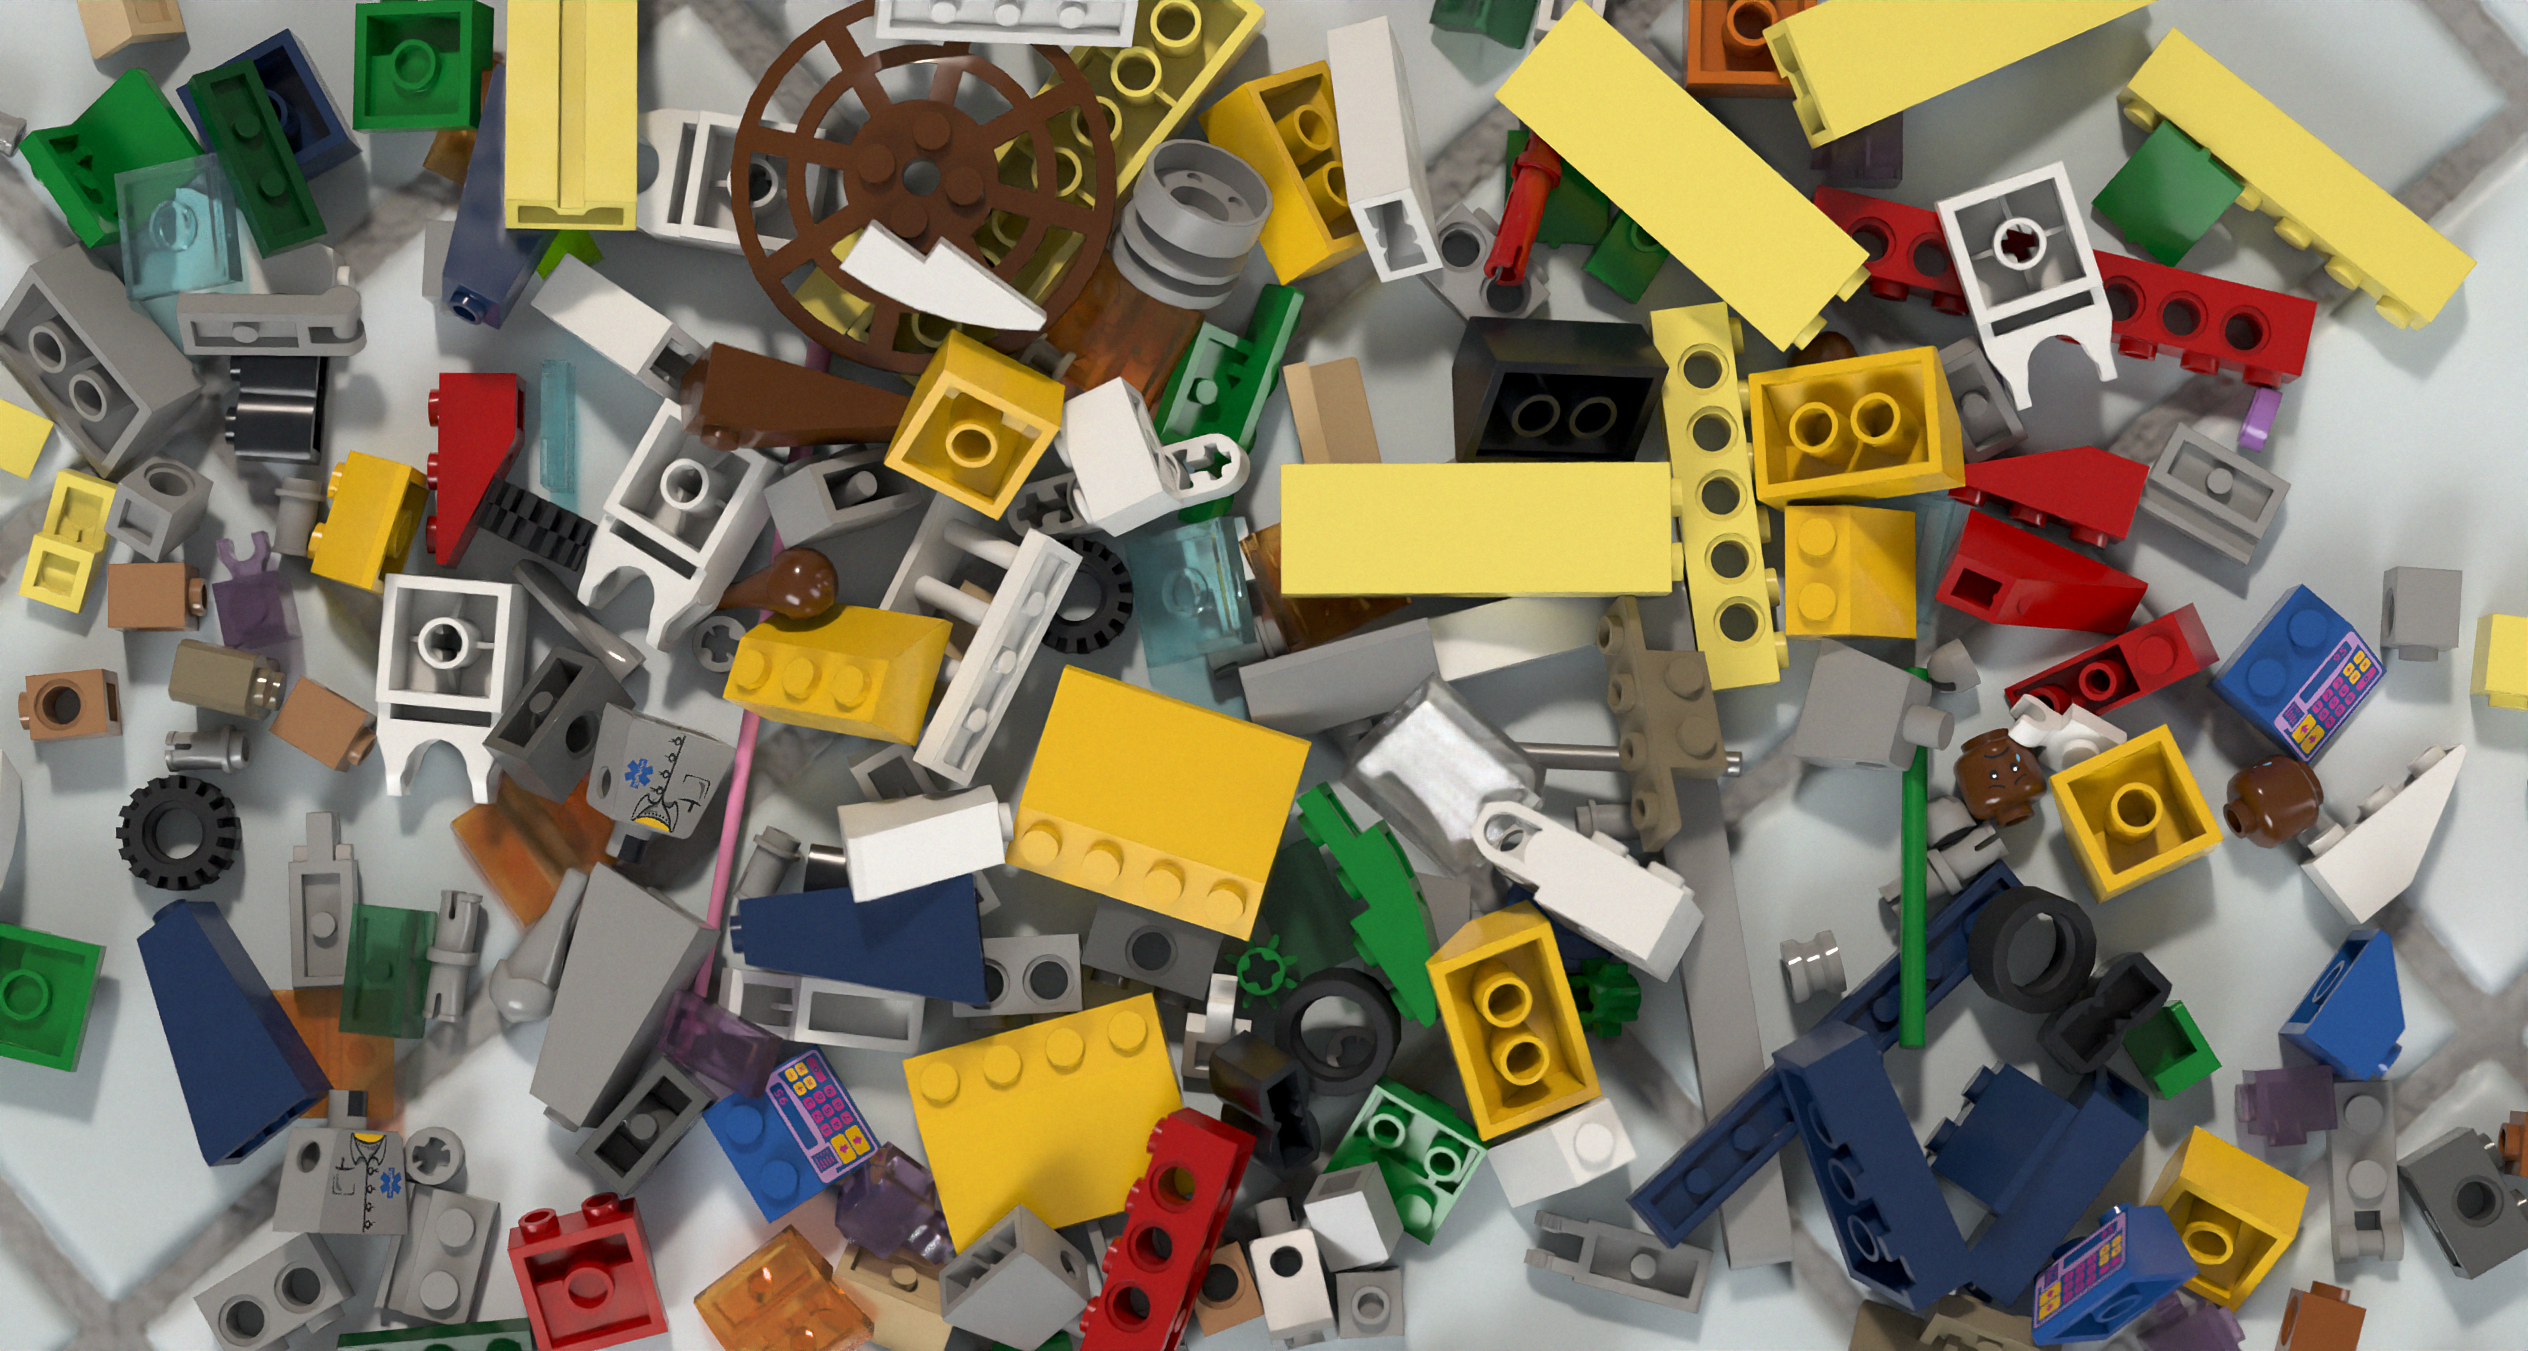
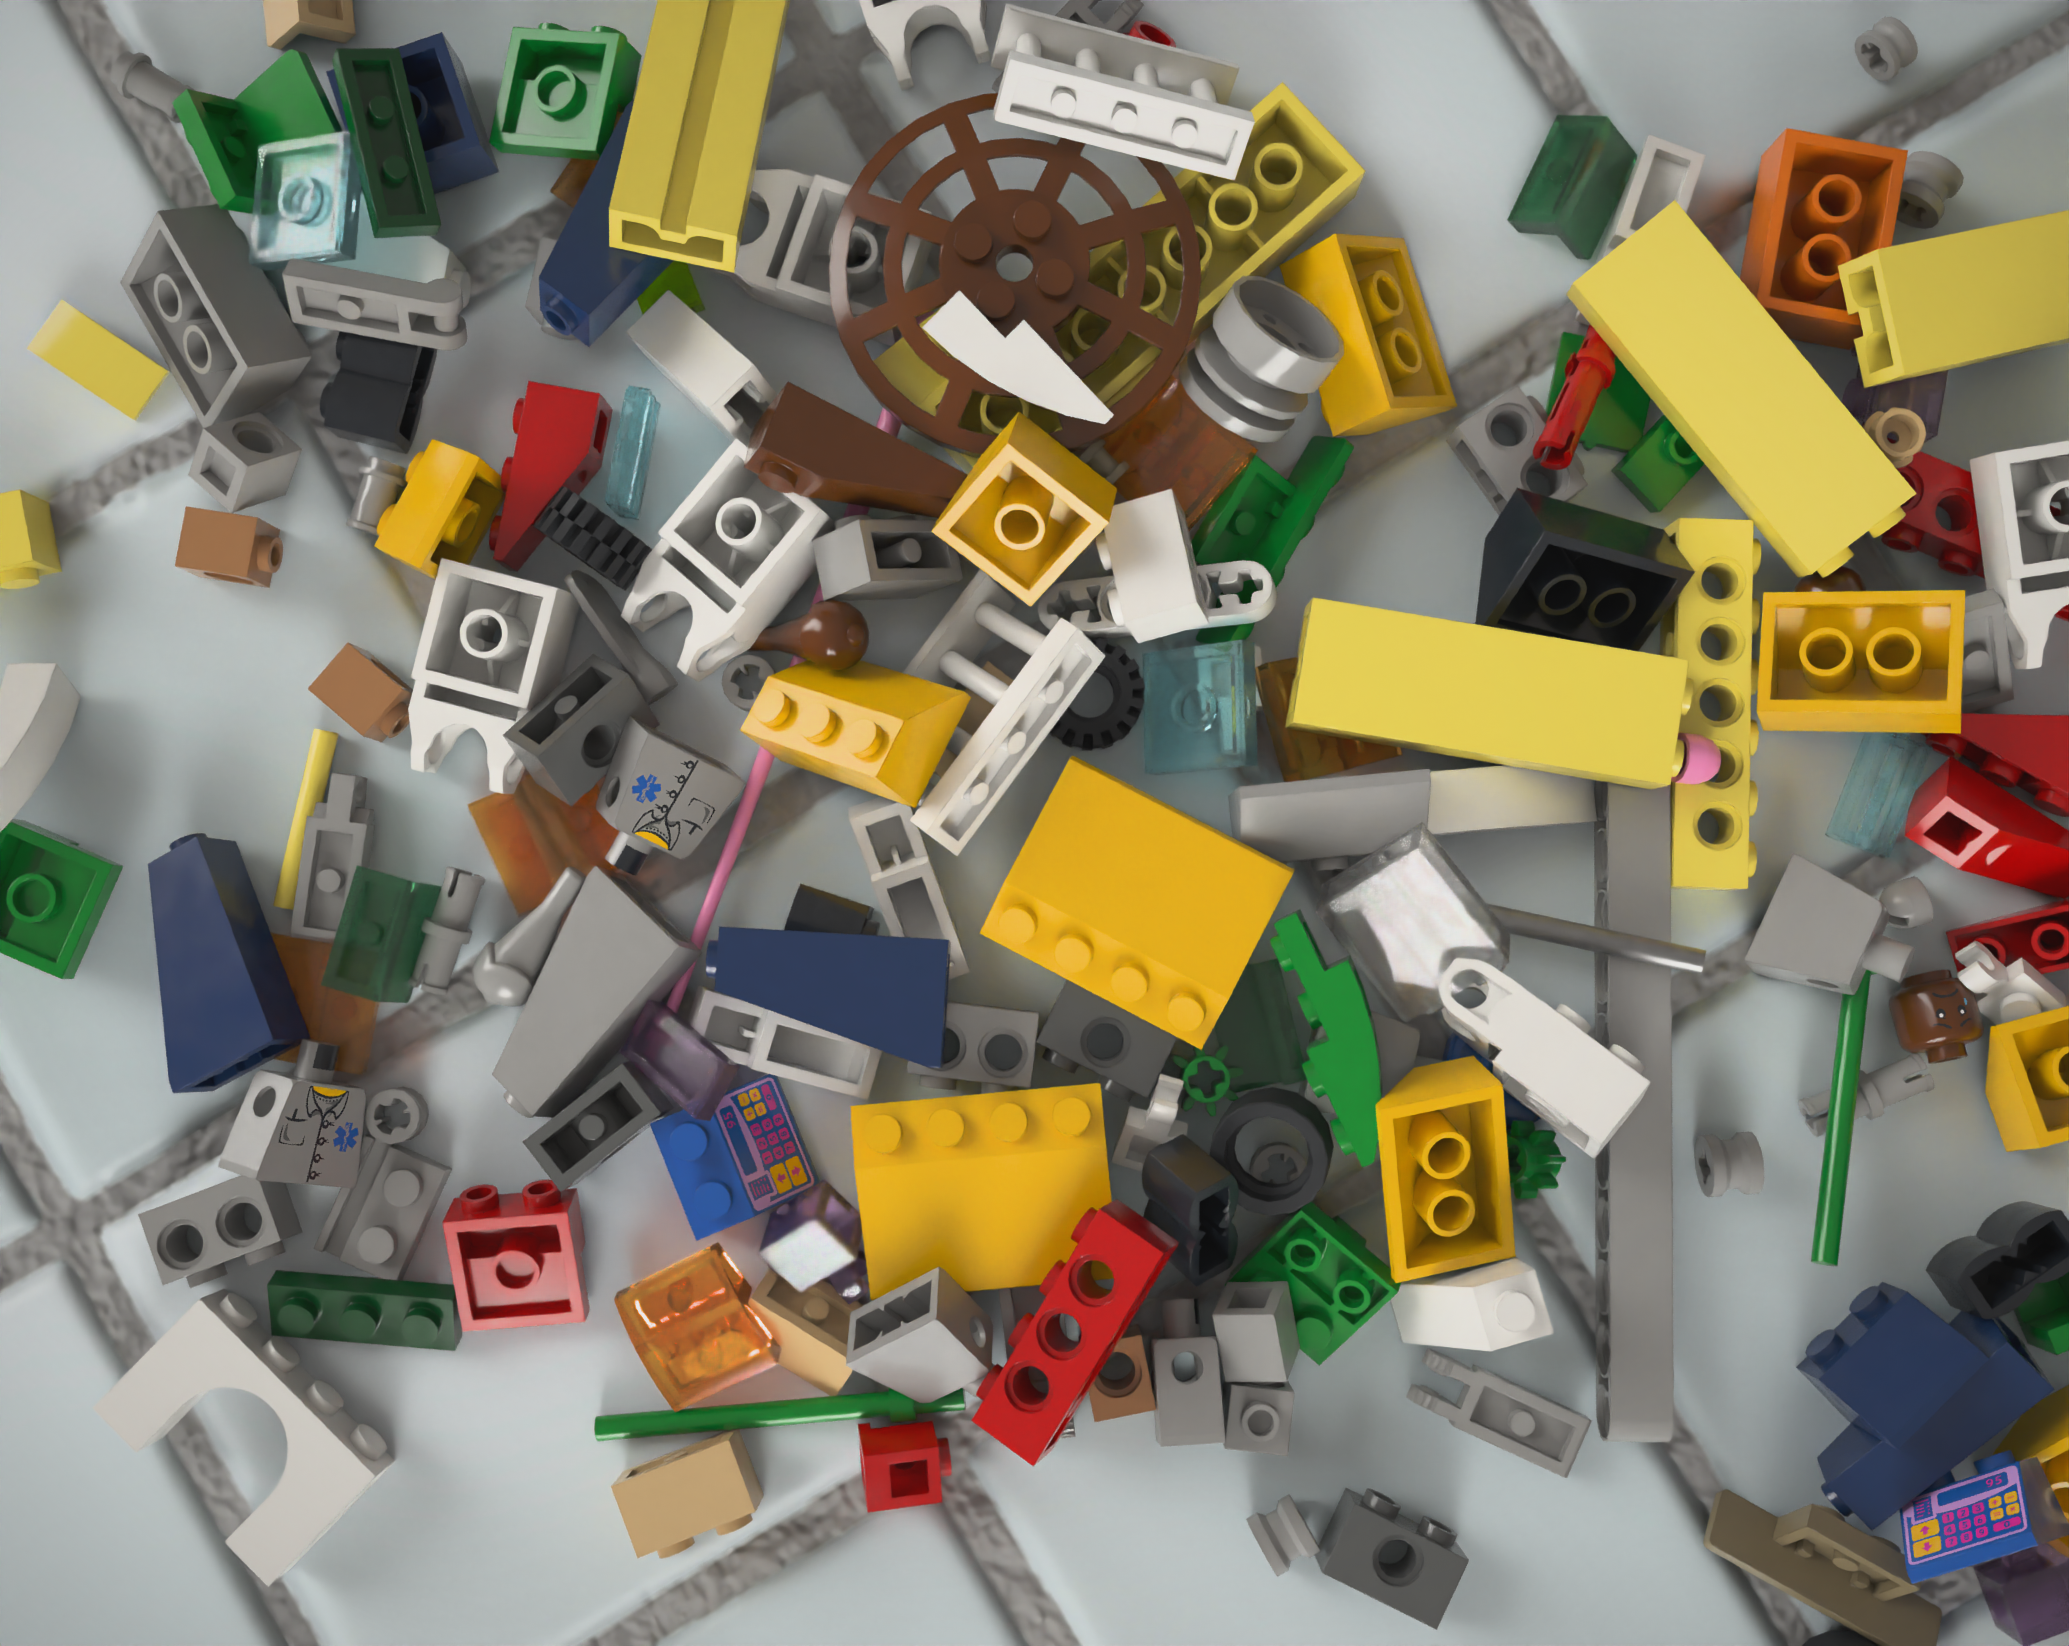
camera: 10 degrees right, 0 degrees up
light yellow slope [18,468,118,614] -> none
medium nougat brick [18,669,122,743] -> none
black tyre [116,775,242,891] -> none
light grey pin [165,724,251,775] -> none
dark tan brick [168,638,287,721] -> none
clear purple brick [212,530,303,651] -> none
light grey pin [731,825,802,899] -> none
white slope [837,785,1014,902] -> none
light grey pin [1203,616,1288,681] -> none
tan panel [1282,357,1382,464] -> none
white slope [1326,15,1443,283] -> none
light grey pin [1574,799,1641,841] -> none
dark tan bracket [1596,595,1729,852] -> none
dark blue tile [1625,859,2028,1249] -> none
dark blue wedge [1771,1019,1980,1312] -> none
yellow slope [1785,505,1916,641] -> none
light grey hinge [1927,795,1977,849] -> none
black tyre [1967,886,2097,1014] -> none
none -> light yellow bar [273,729,339,910]
none -> bright pink hinge [1671,733,1722,784]
none -> tan plate [1863,407,1926,468]

